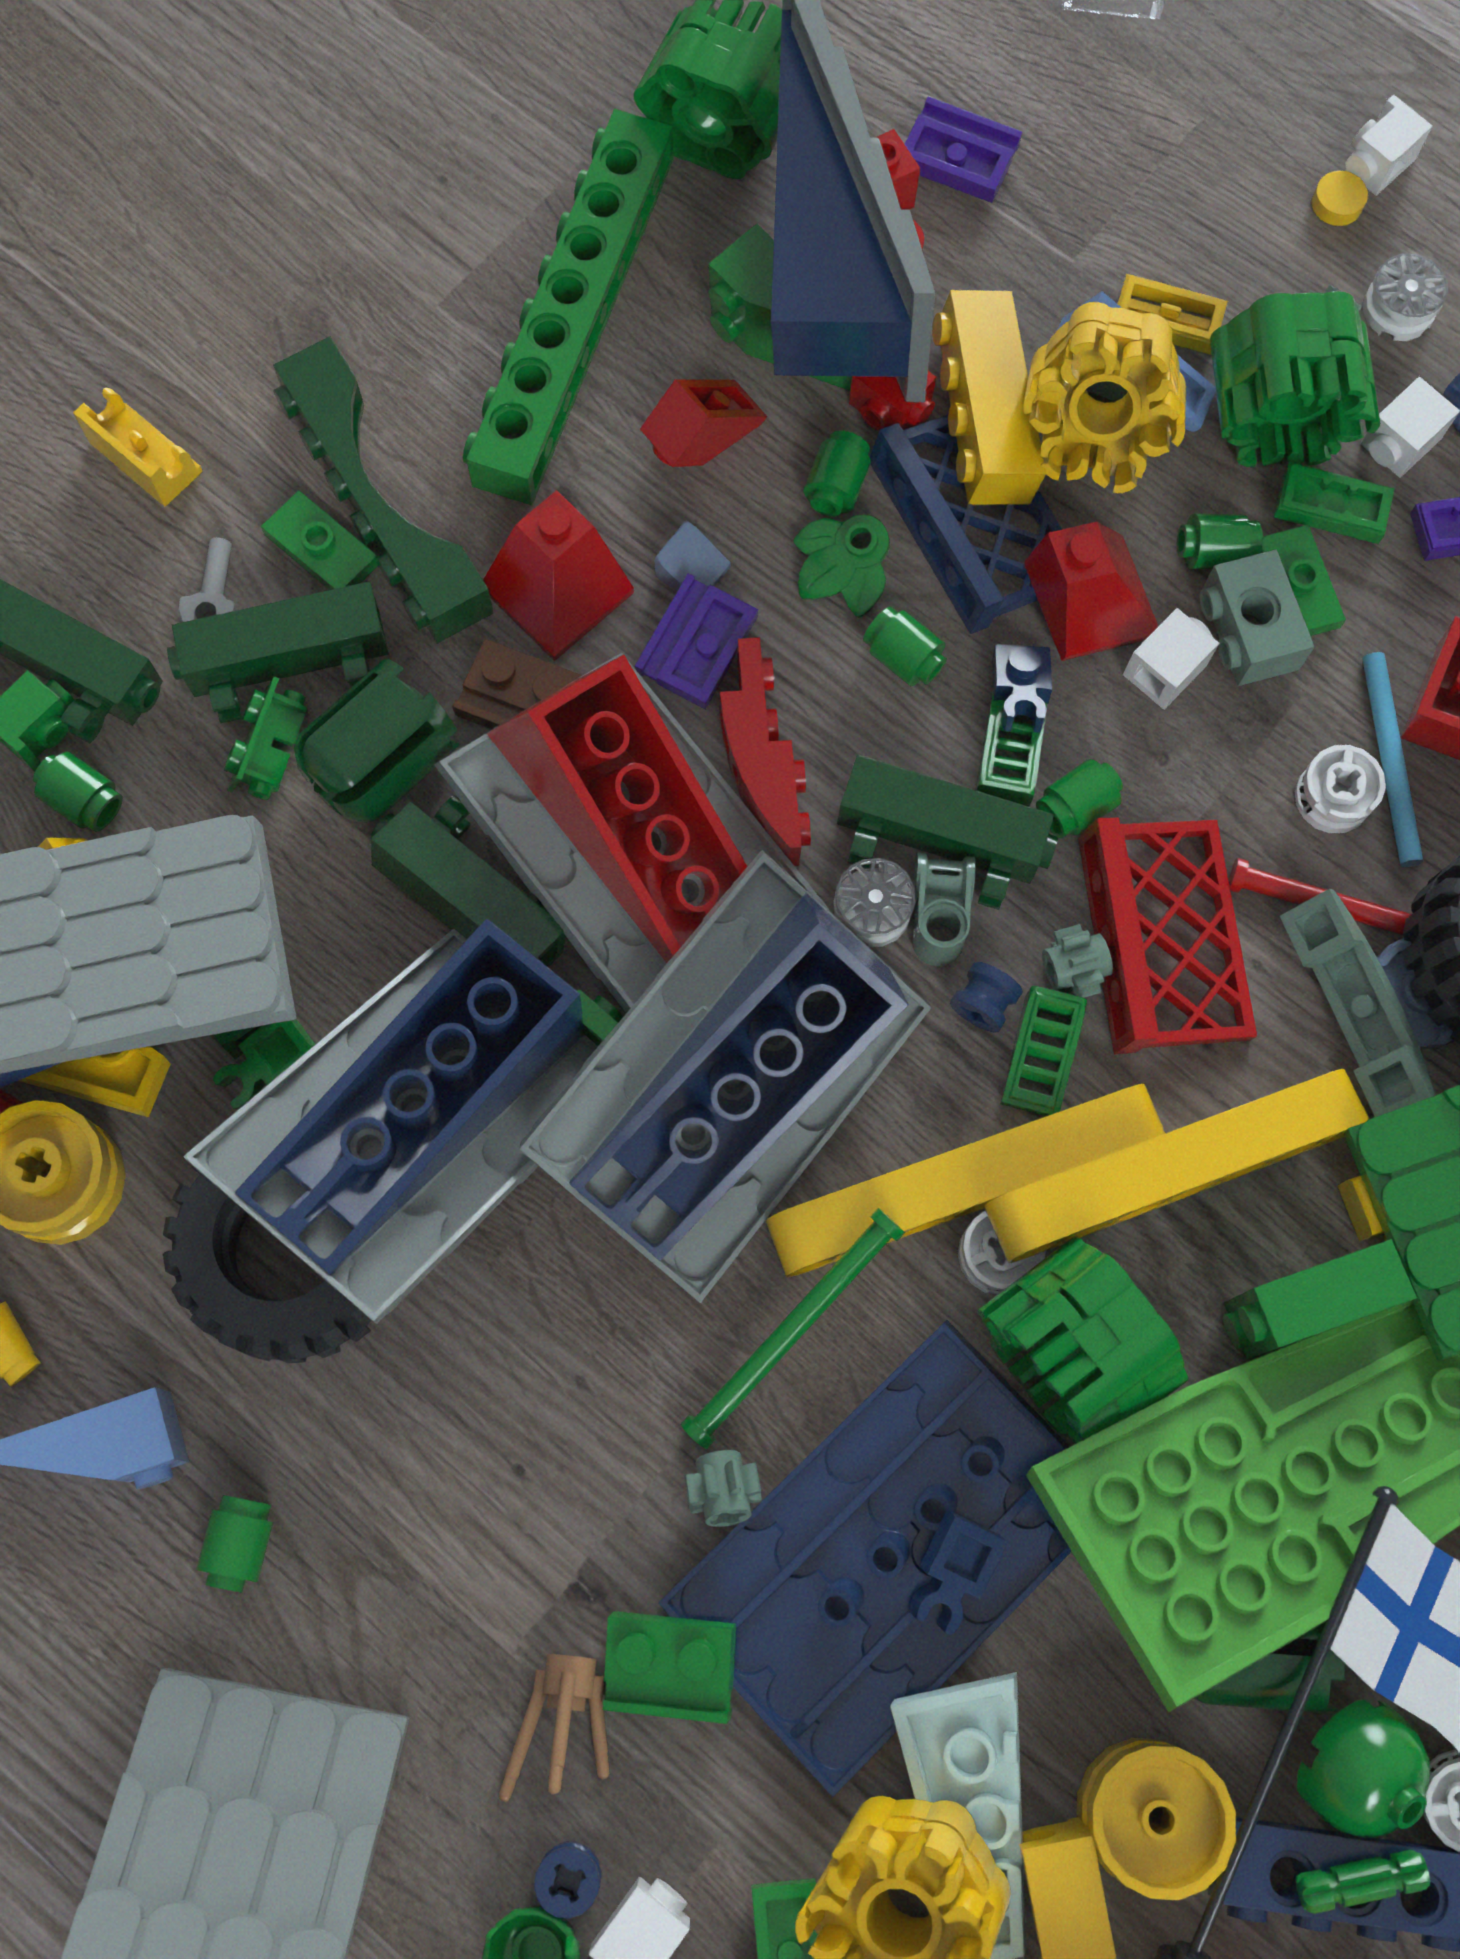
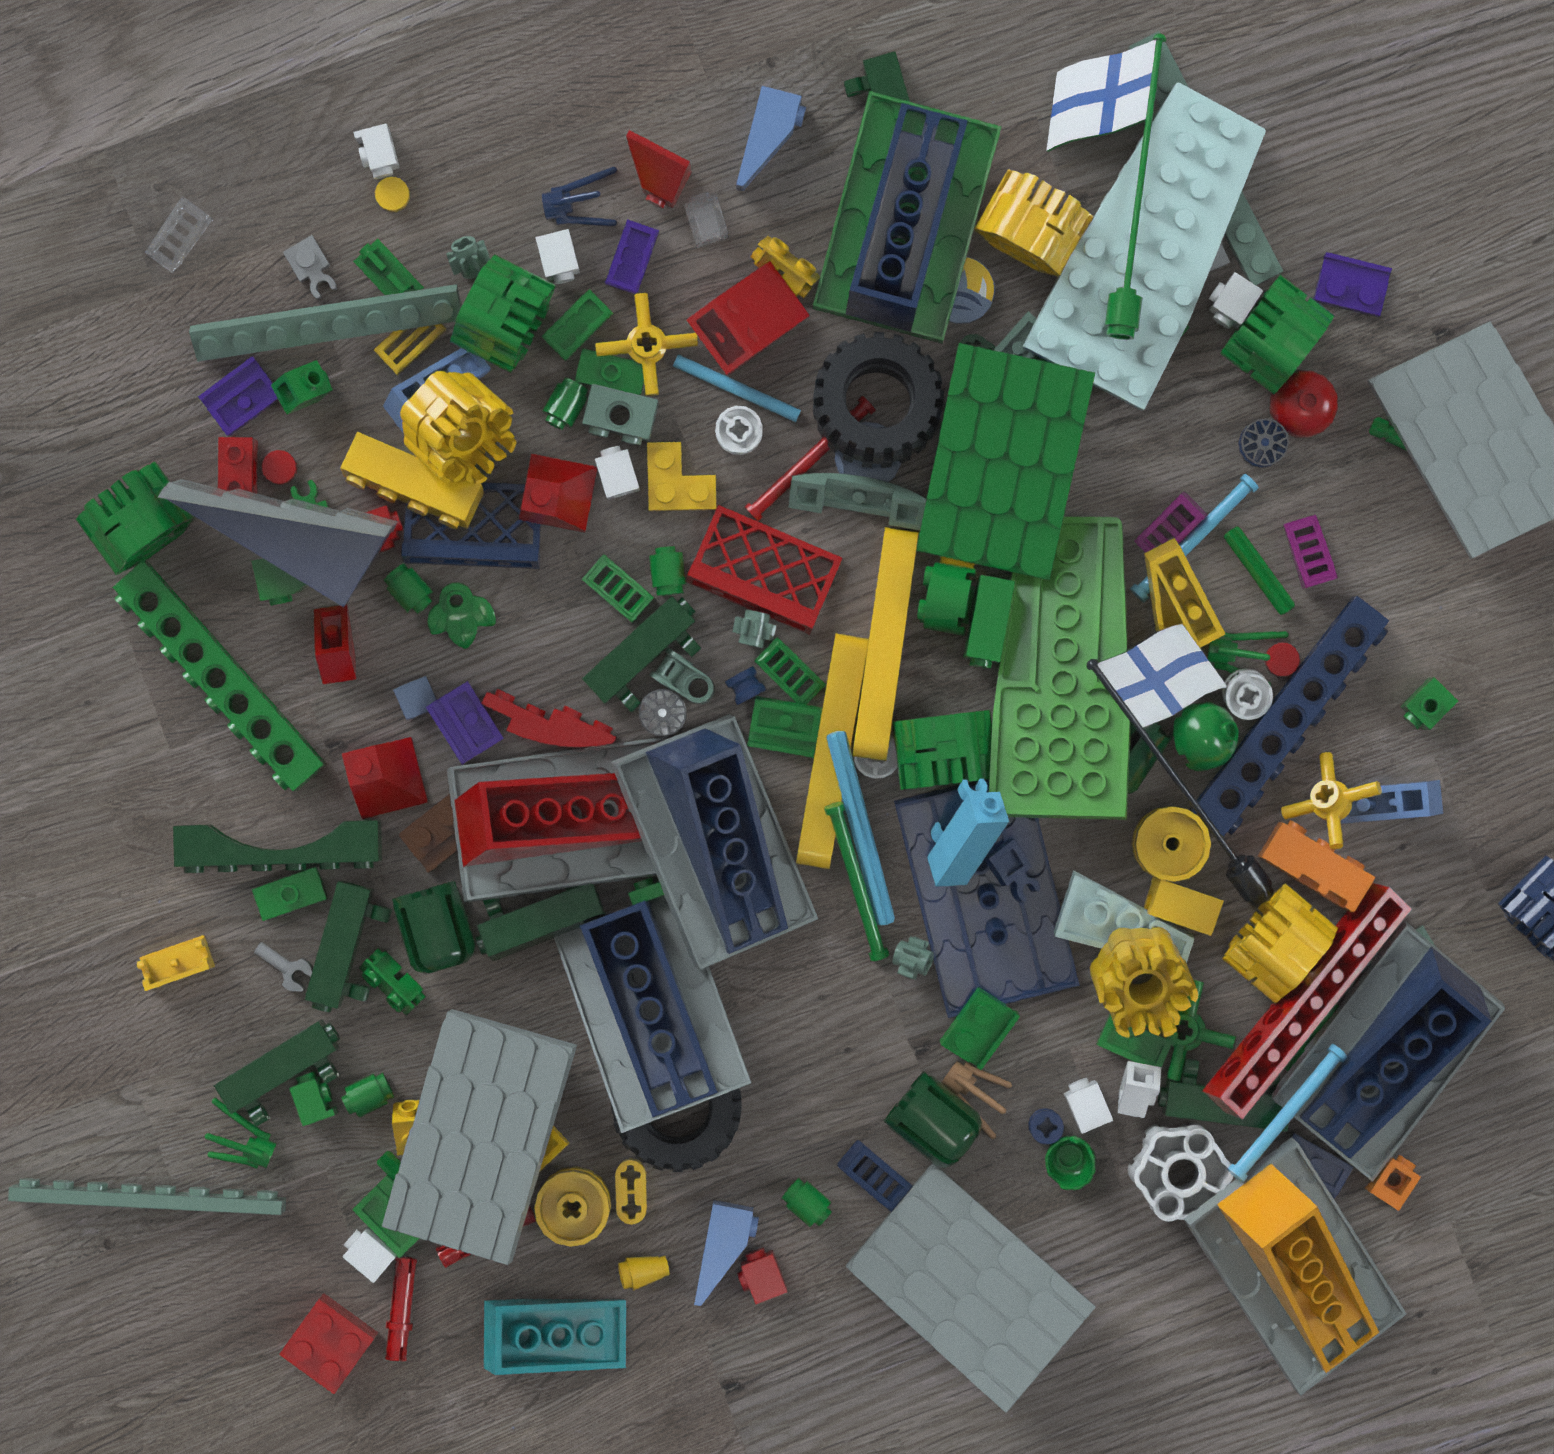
camera: 55 degrees left, 15 degrees up
green plate [212,1019,316,1110] -> none
green brick [863,606,947,687] -> none
dark blue plate [992,644,1052,733] -> none
green axle [1296,1850,1430,1914] -> none
white wheel [1362,253,1448,341] -> none
none -> sand green plate [189,284,462,362]
none -> green brick [271,360,333,415]
none -> light grey plate [283,235,337,300]
none -> green hinge [353,239,424,295]
none -> yellow bar [595,293,698,396]
none -> yellow beam [615,1158,647,1225]
none -> yellow plate [647,442,717,511]
none -> red brick [737,1248,787,1305]
none -> green plate [747,696,822,758]
none -> medium azure axle [827,731,895,926]
none -> dark blue slope [837,1140,913,1212]
none -> dark green cylinder [884,1071,982,1168]
none -> green brick [917,562,977,636]
none -> medium azure brick [927,779,1009,887]

